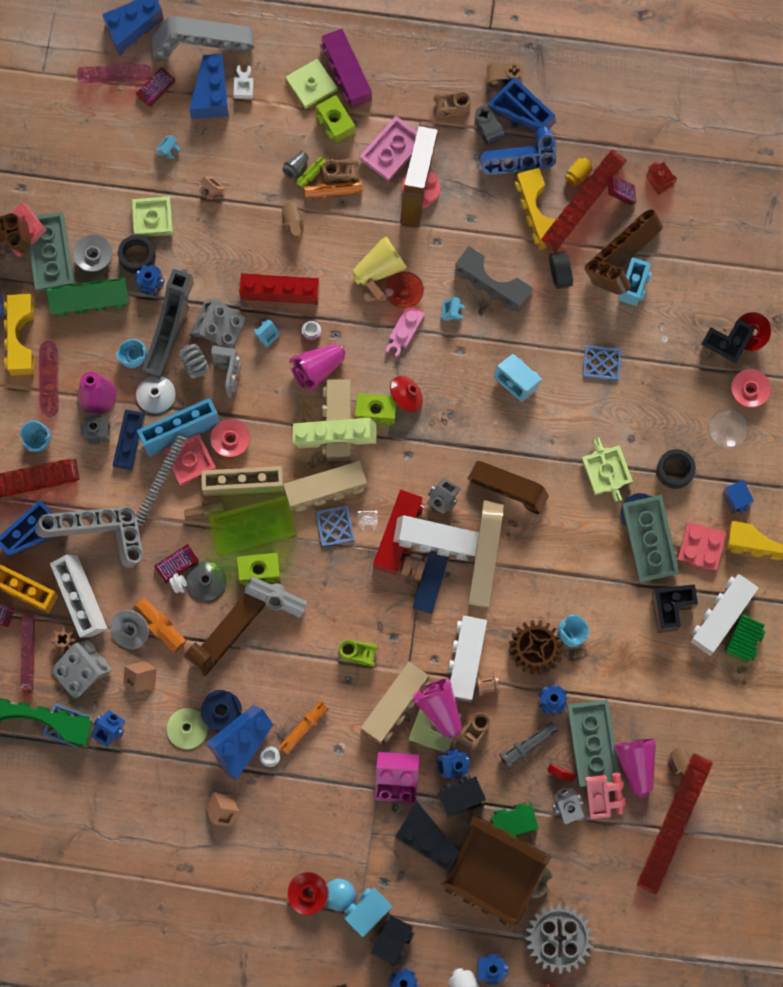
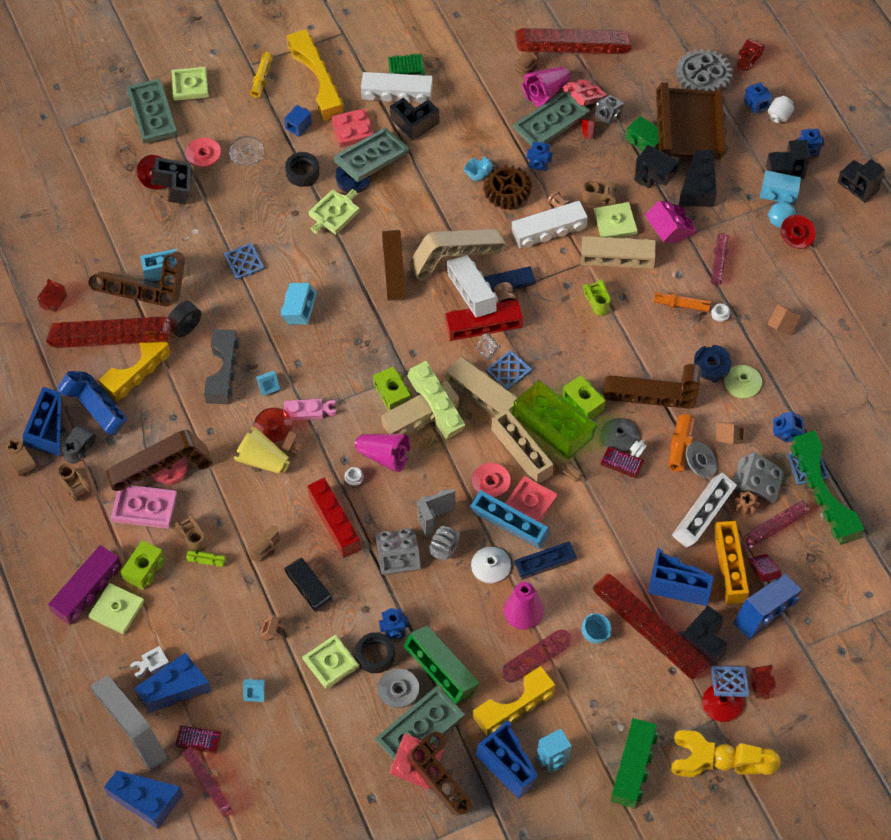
camera: 120 degrees left, 15 degrees down
light grey beam [35,507,143,568] -> none
dark grey brick [80,415,111,445] -> none
medium azure hair [115,339,147,368] -> none
light grey piece [136,436,188,526] -> none
dark grey arch [142,269,194,379] -> none
blue wedge [206,705,273,780] -> none
light grey piece [244,576,307,617] -> none
medium azure tile [254,319,281,348] -> none
dark grey cone [282,151,309,179] -> none
orange pin [304,181,363,199] -> none
red dish [390,376,423,412] -> none
dark pink cone [413,678,462,739] -> none
flat silver brick [427,478,461,514] -> none
blue brick [436,749,470,780] -> none
dark grey pin [499,722,558,769] -> none
yellow brick [565,158,593,187] -> none
dark red tile [607,175,636,205] -> none
none -> black beam [284,557,333,612]
none -> clear pink pin [710,233,729,285]

